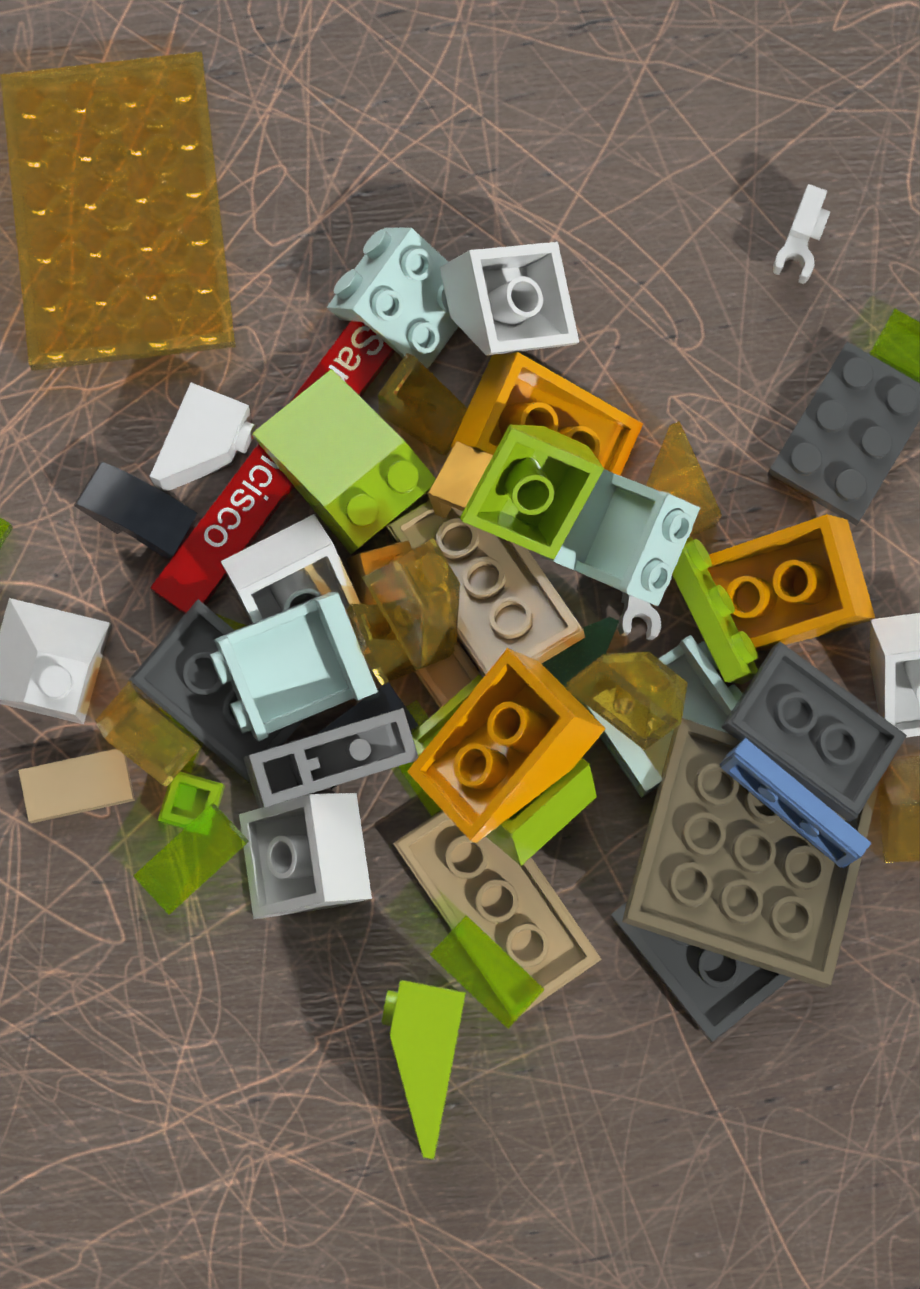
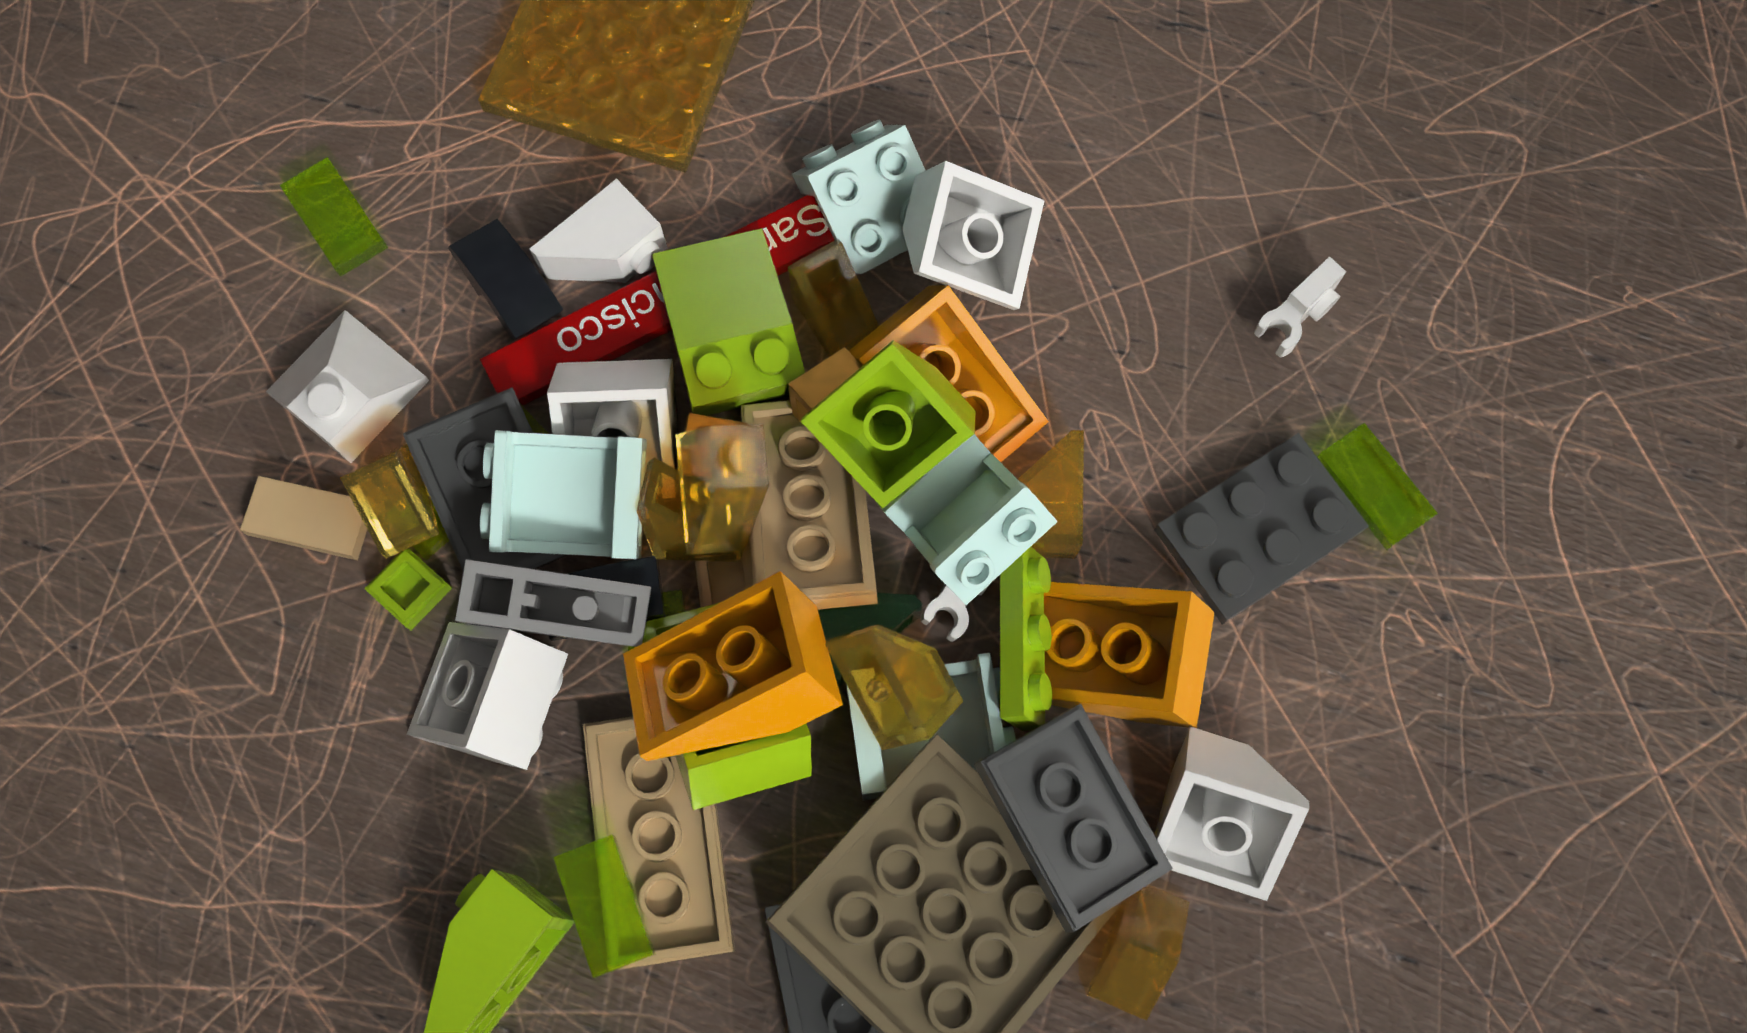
camera: 30 degrees right, 5 degrees down
clear neon green tile [133,802,249,915] -> none
medium blue tile [719,738,871,868] -> none

